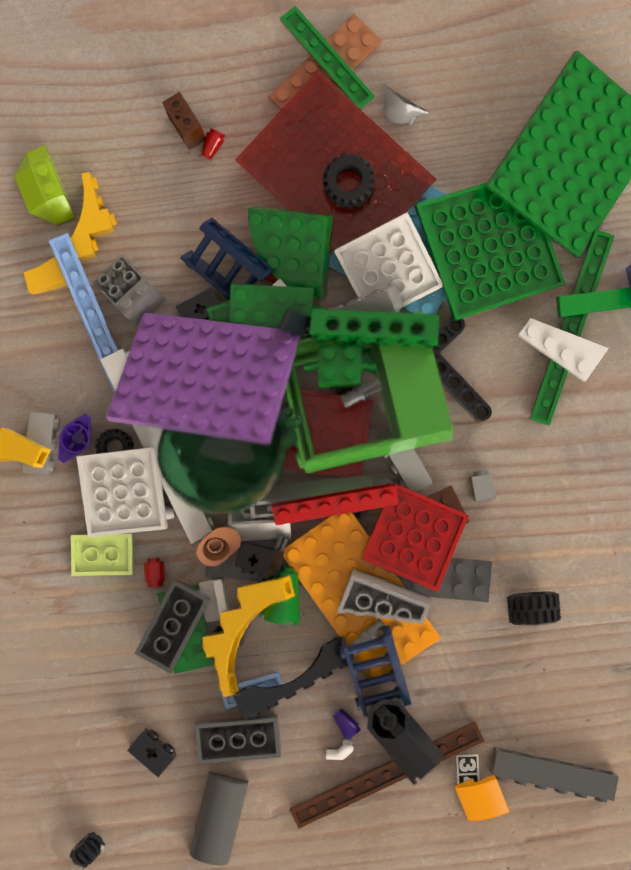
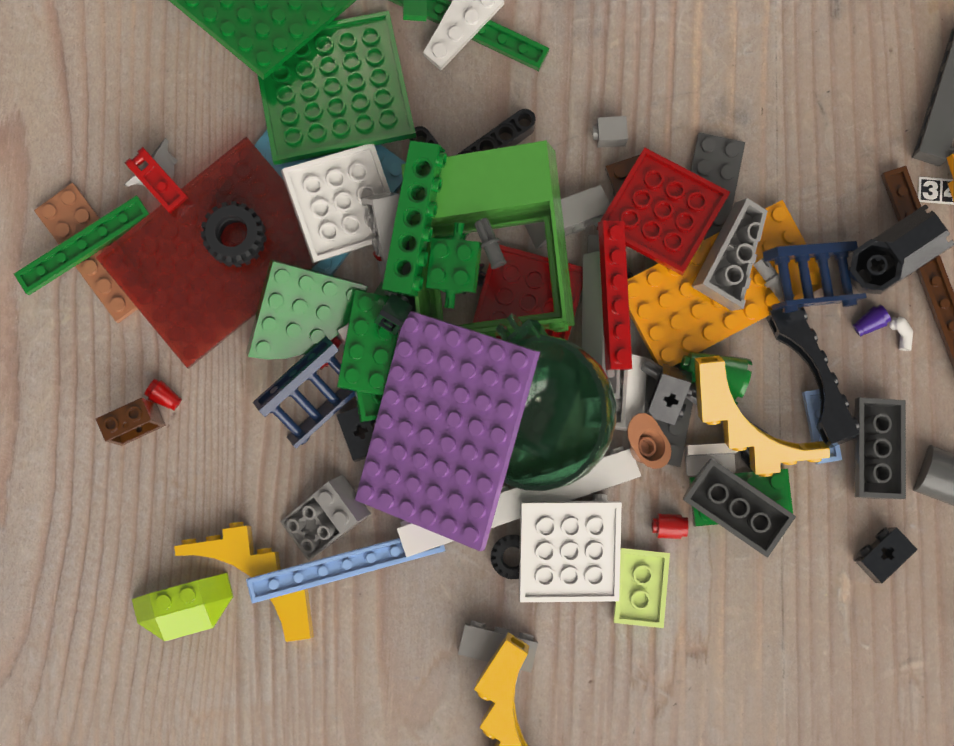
camera: 80 degrees left, 5 degrees down
dark purple hat [58,414,91,463] -> none
black tyre [507,591,561,625] -> none
none -> red plate [124,147,189,214]

